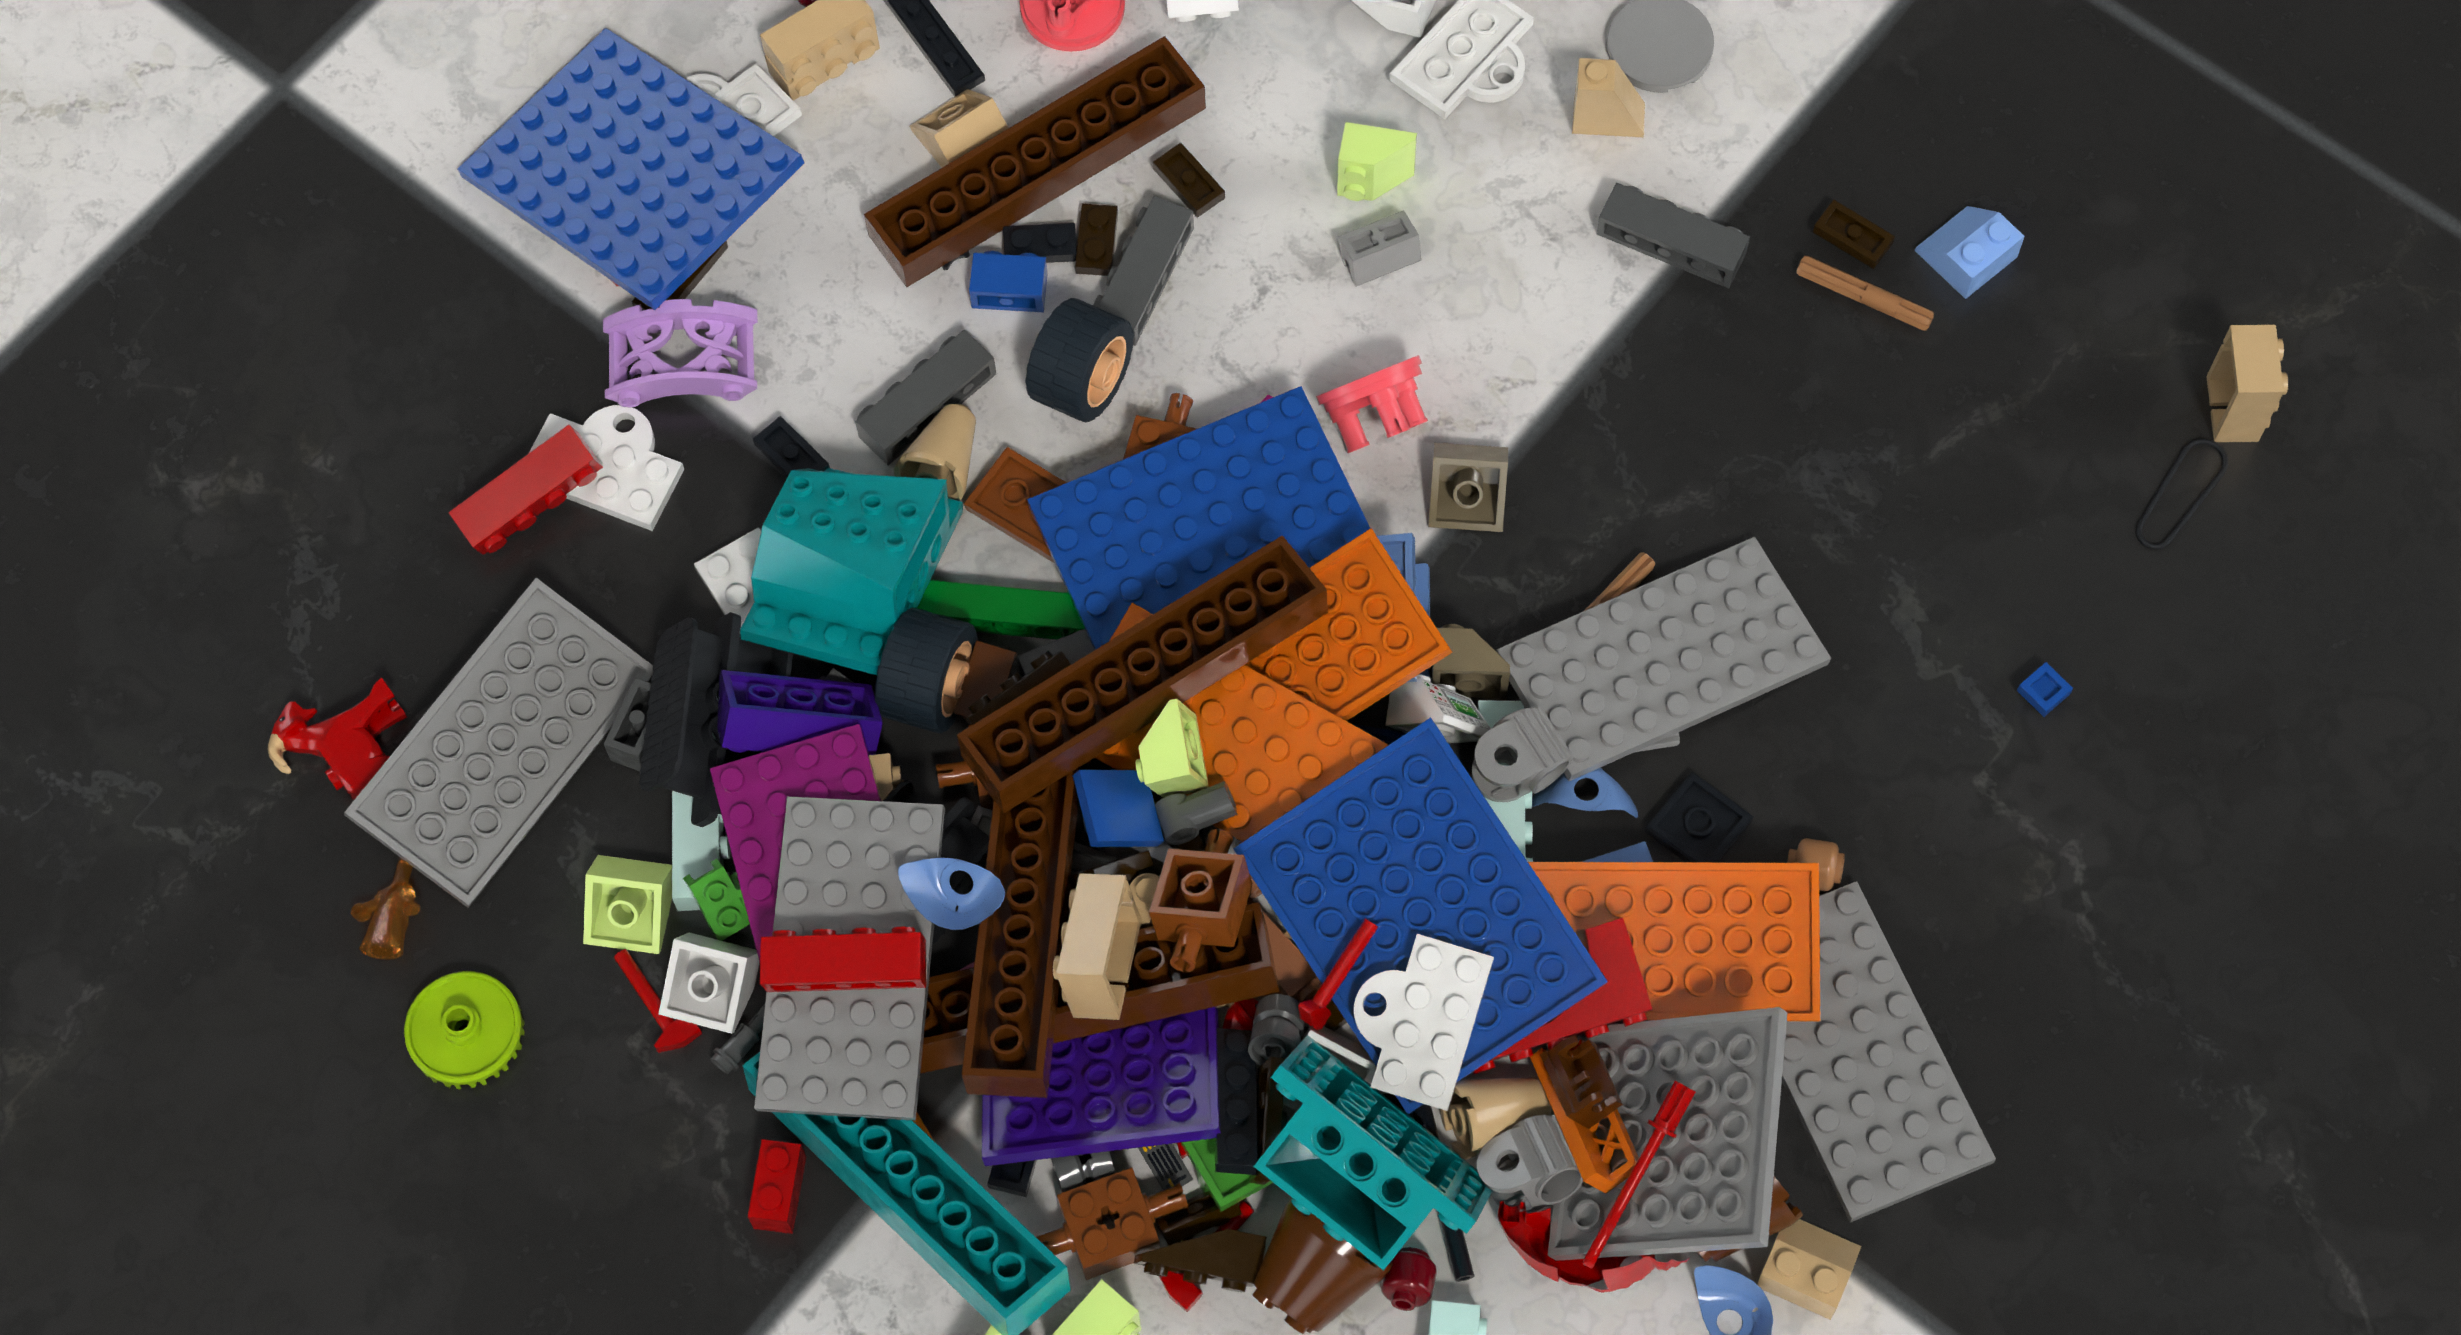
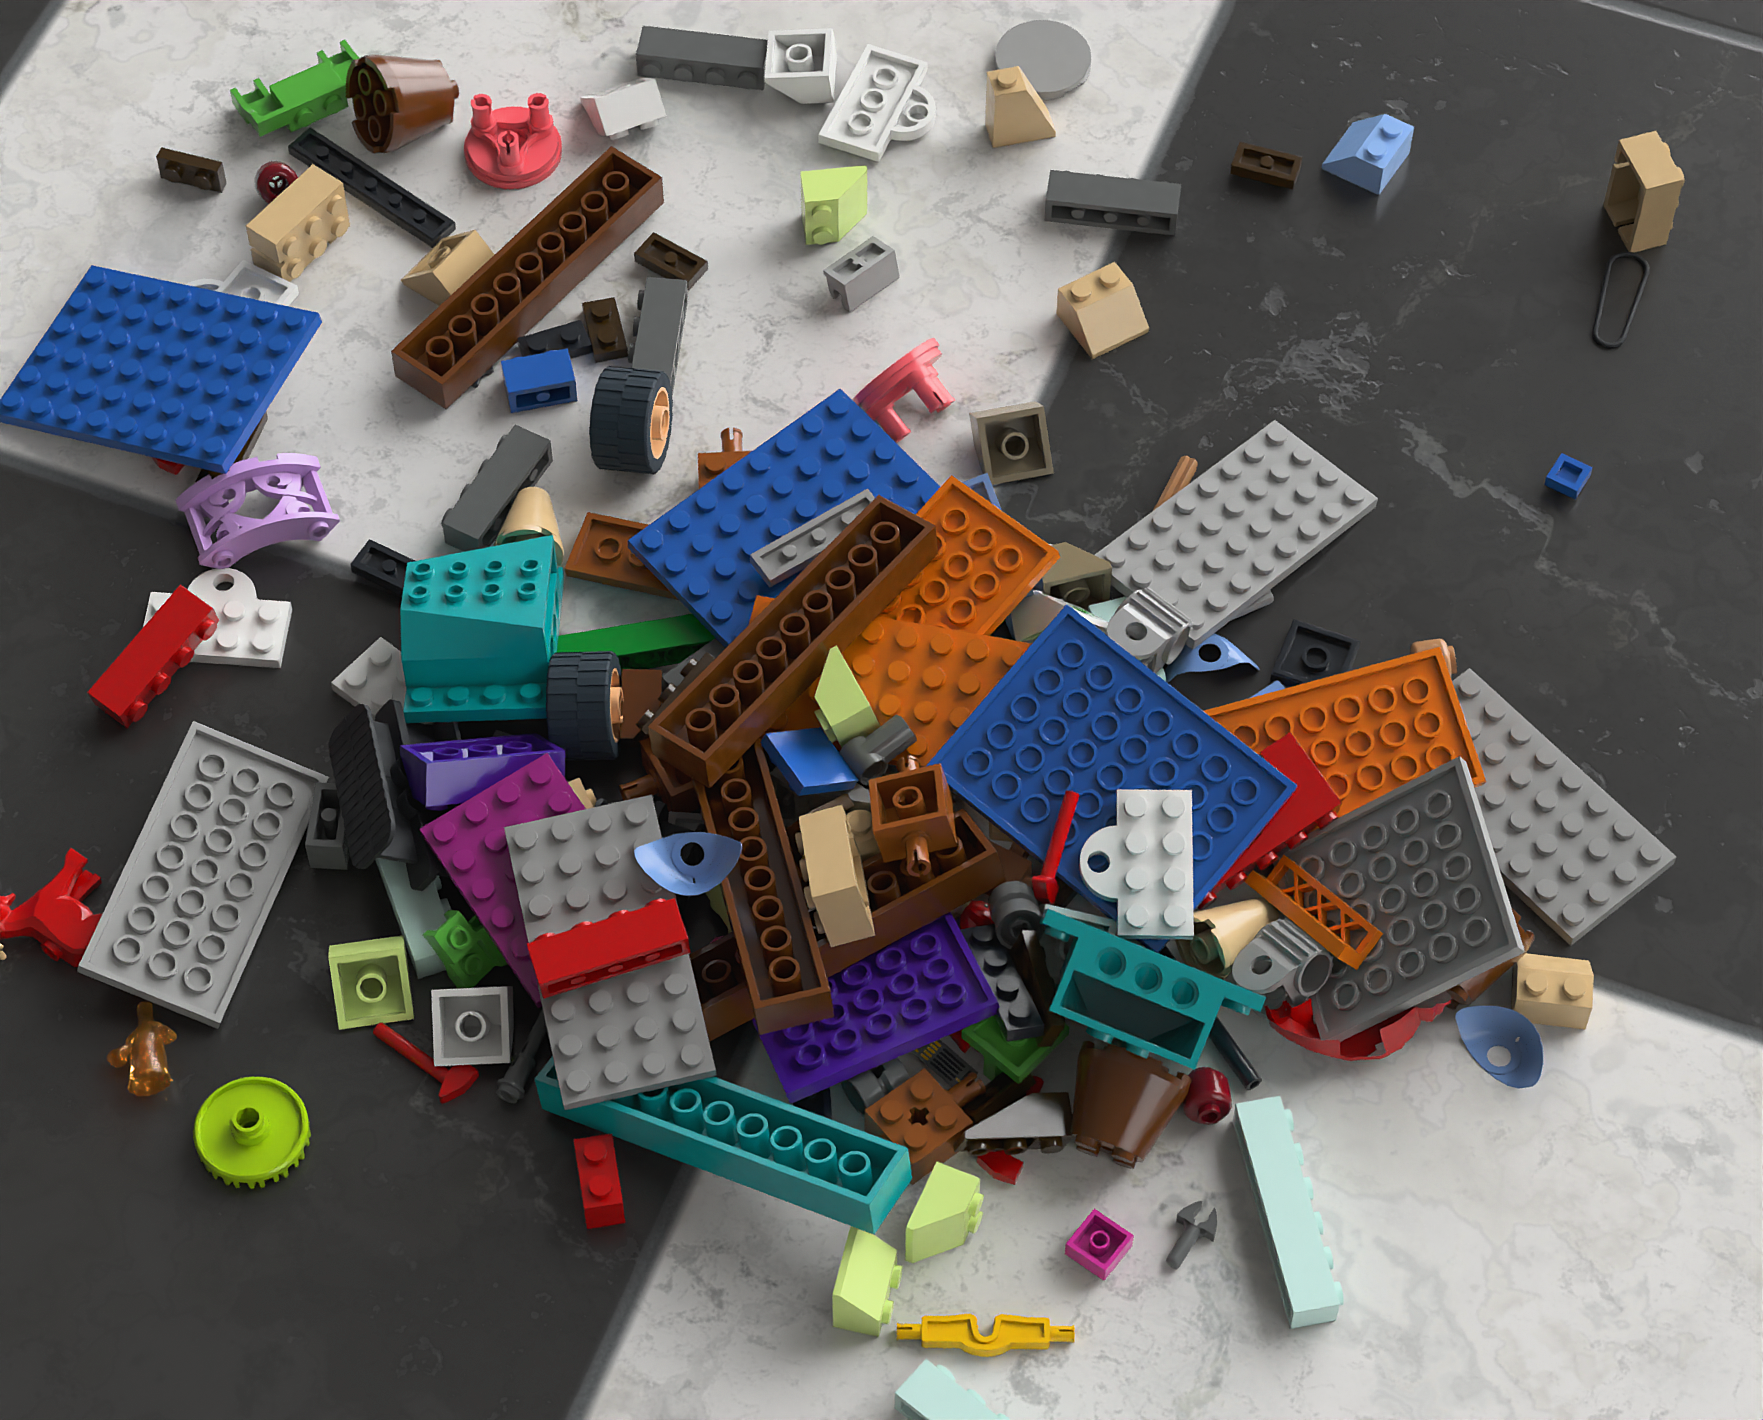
camera: 20 degrees left, 10 degrees down
reddish brown hinge [1540,1035,1623,1129] -> none
red piece [1582,1080,1696,1269] -> none
medium nougat axle [1797,256,1934,331] -> none
none -> light grey plate [750,489,875,588]
none -> tan slope [1056,262,1149,359]

